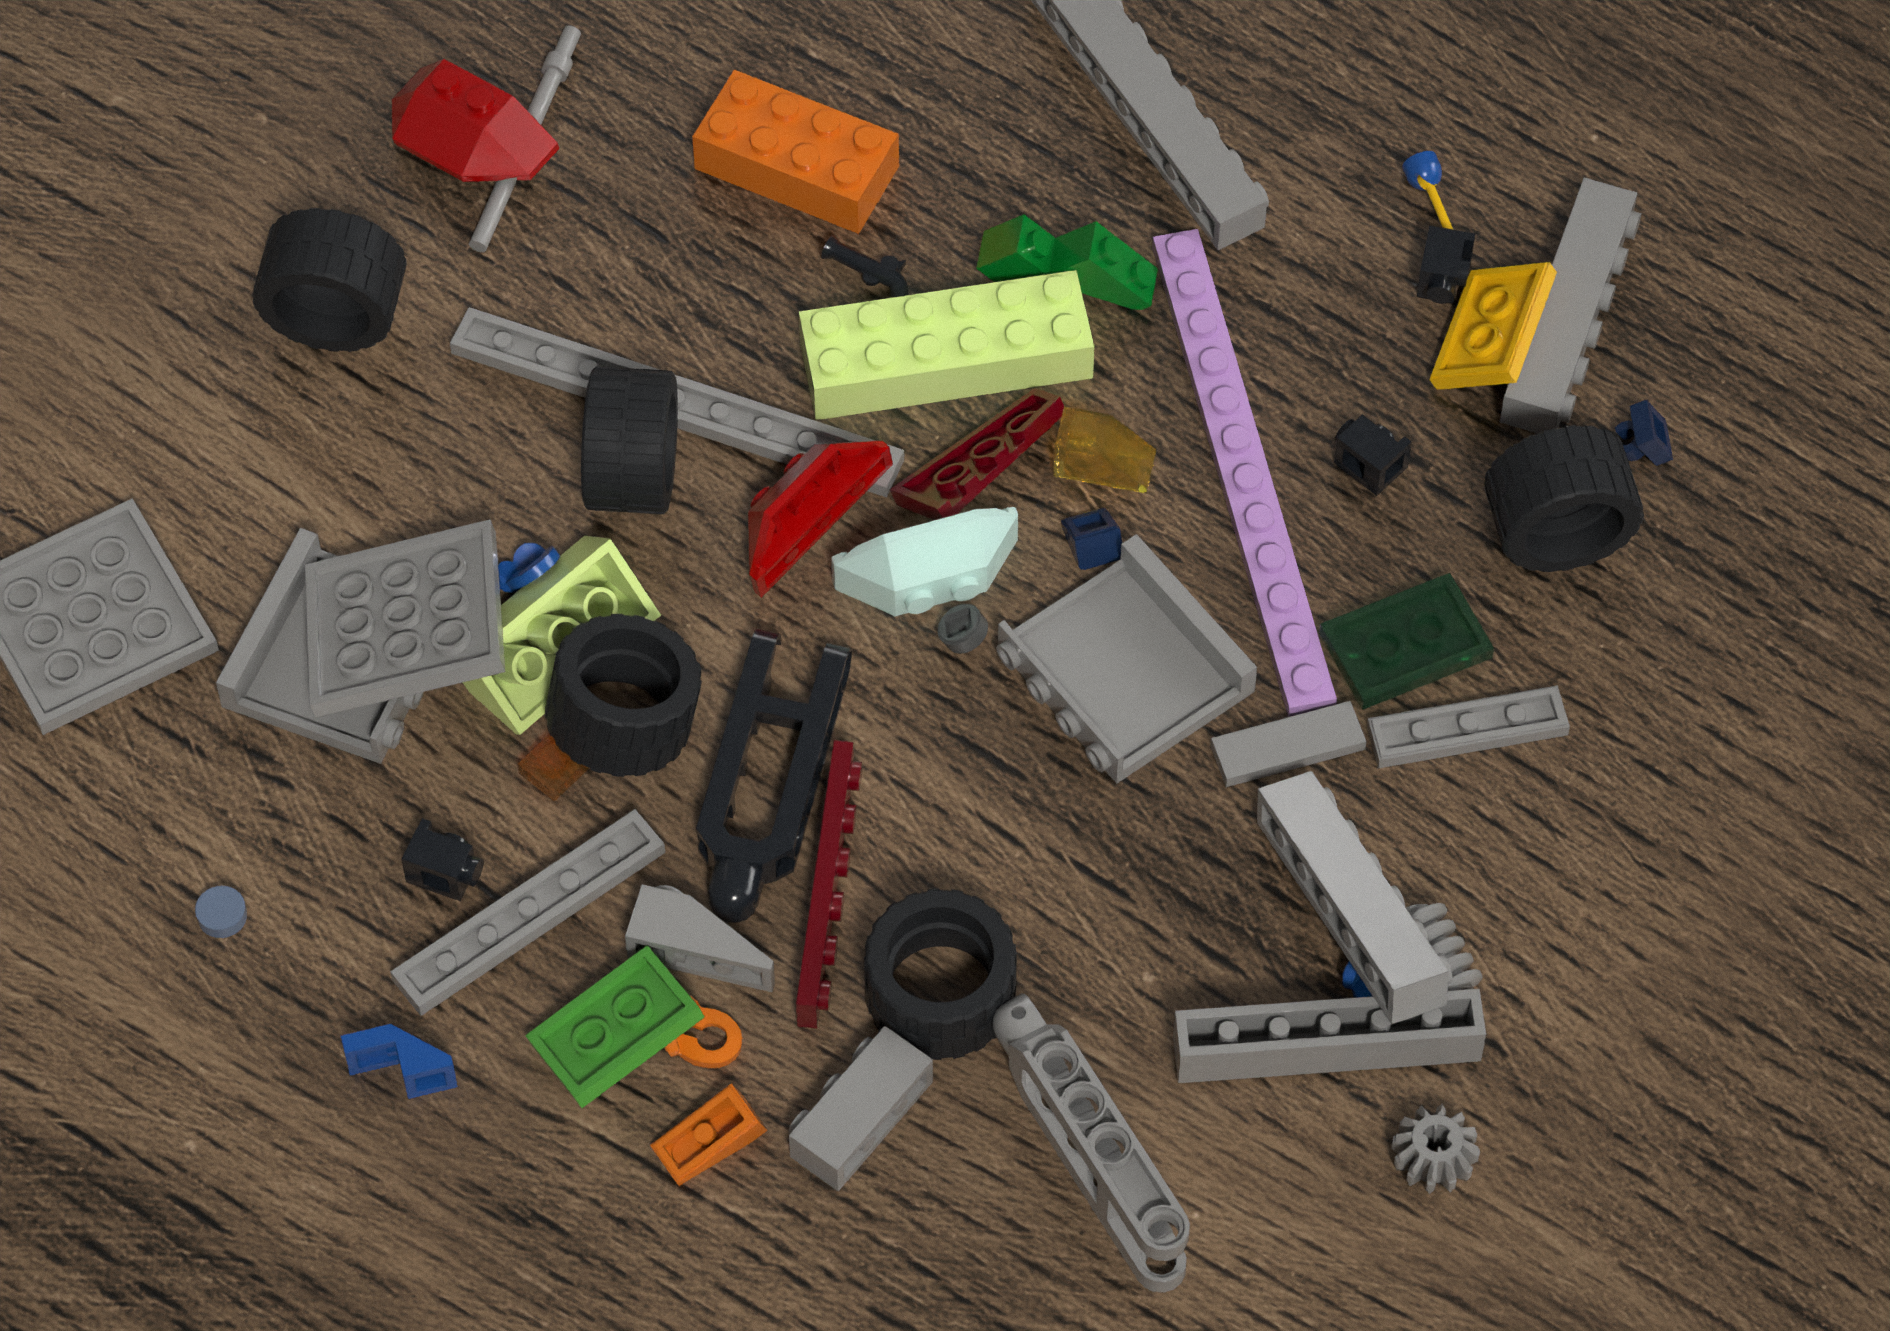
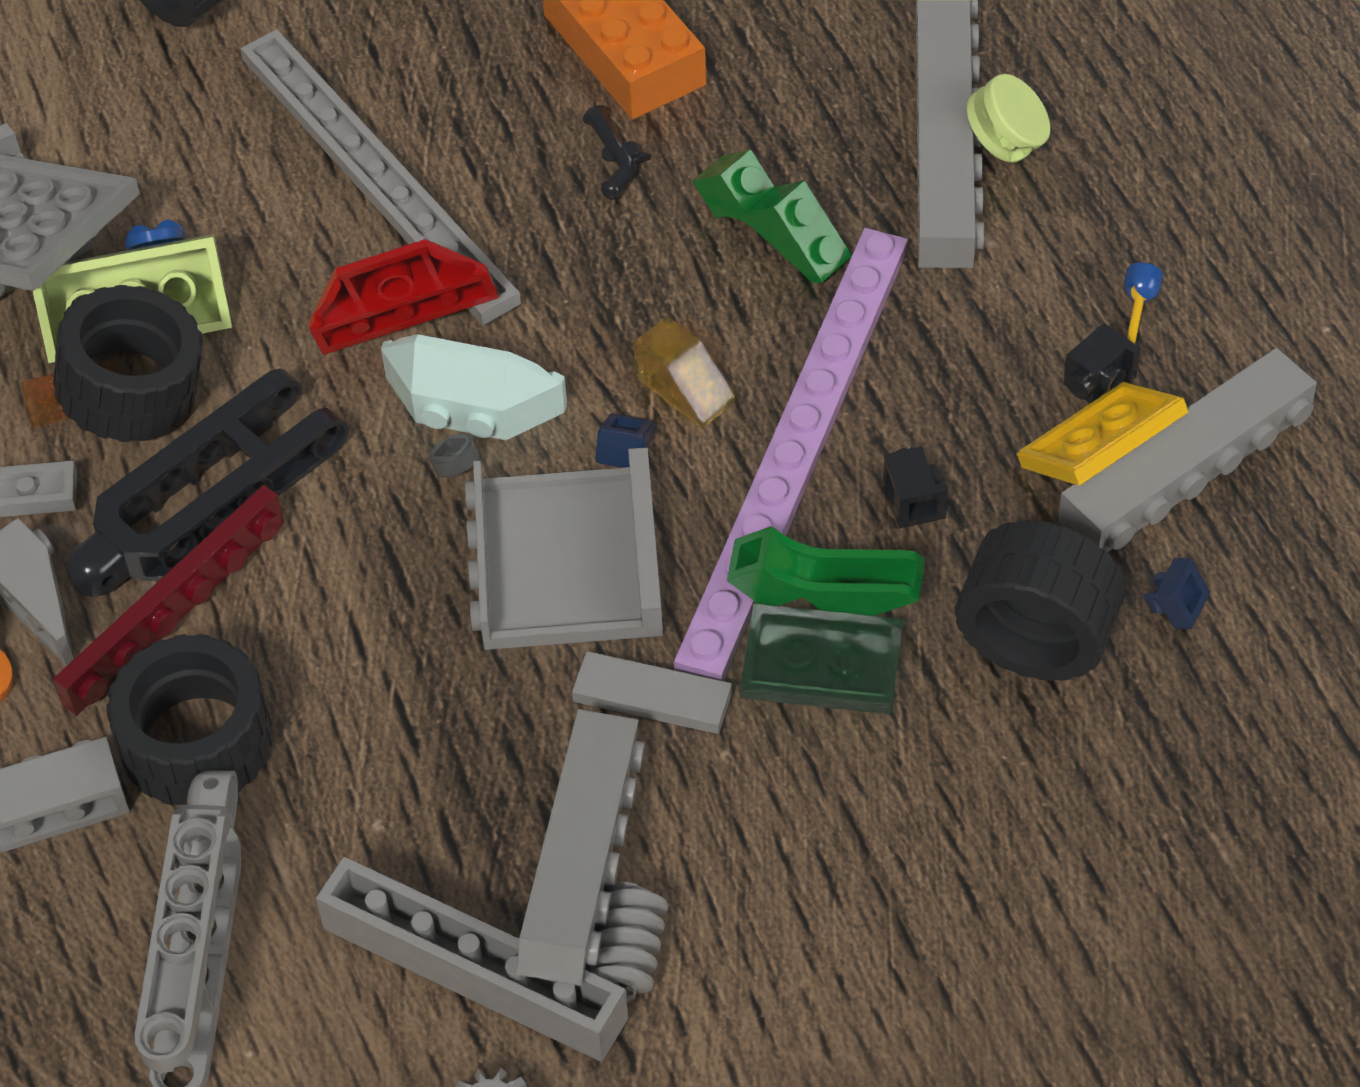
camera: 35 degrees right, 5 degrees down
black tyre [581,366,678,515] -> none
yellowish green brick [799,270,1094,420] -> none
dark red wing [889,388,1067,520] -> none
light grey tile [1367,685,1570,768] -> none
none -> green arch [727,526,925,626]
none -> yellowish green head [967,74,1050,163]

